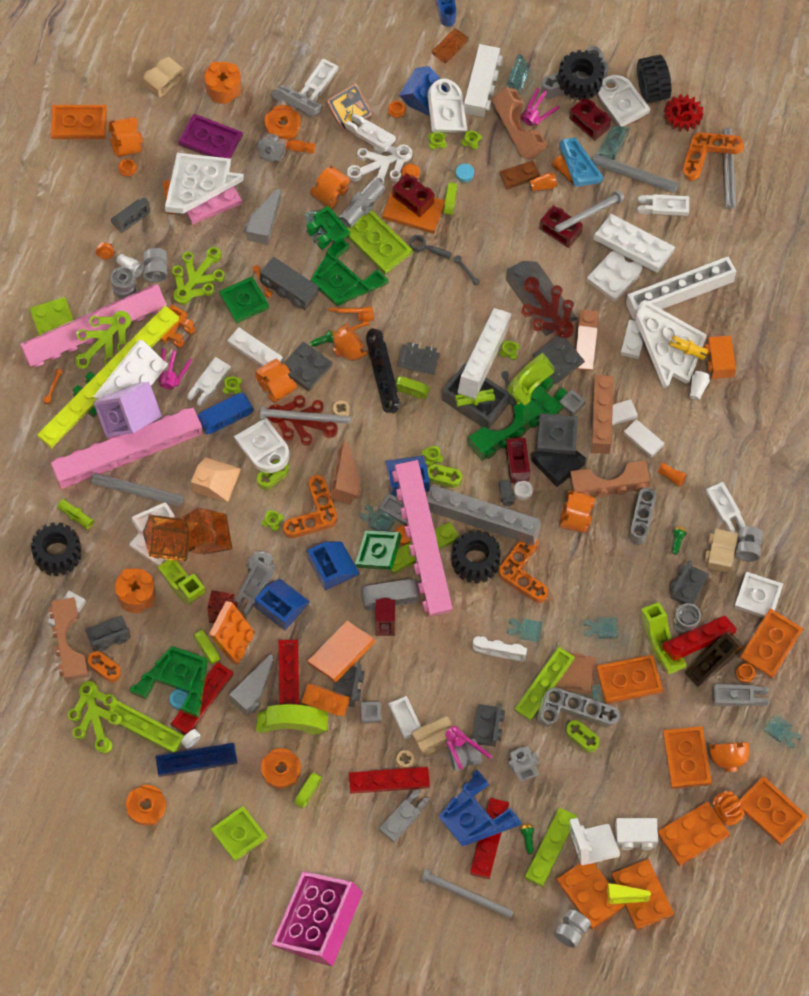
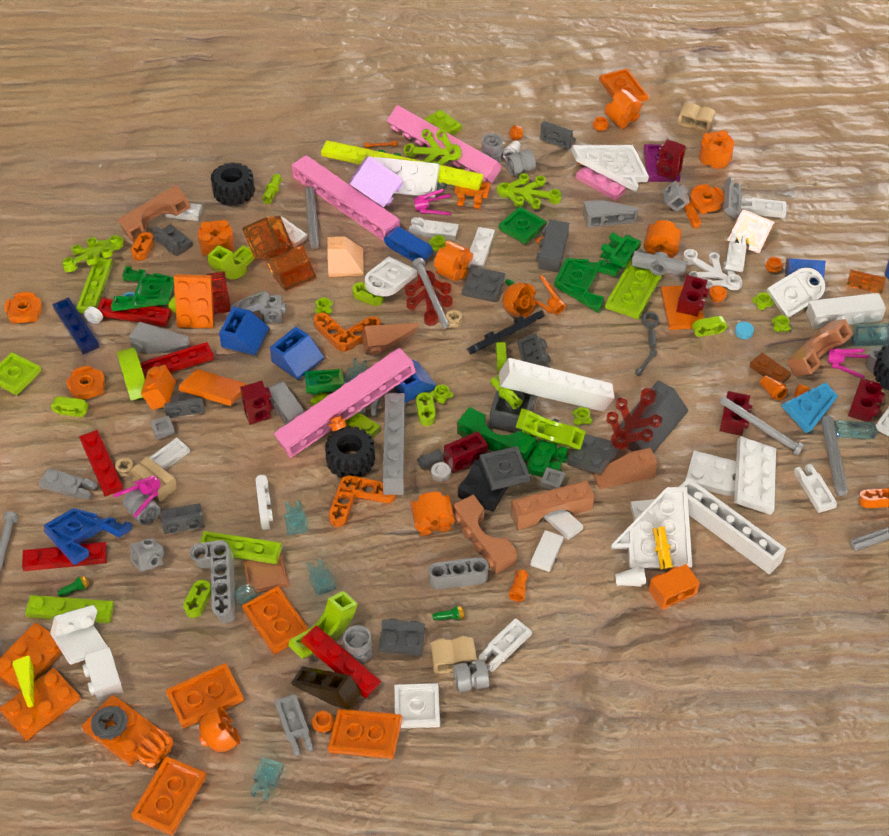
camera: 70 degrees right, 15 degrees down
none -> dark grey gear [91,706,128,741]
none -> orange plate [328,415,347,431]
none -> dark red brick [656,139,686,181]

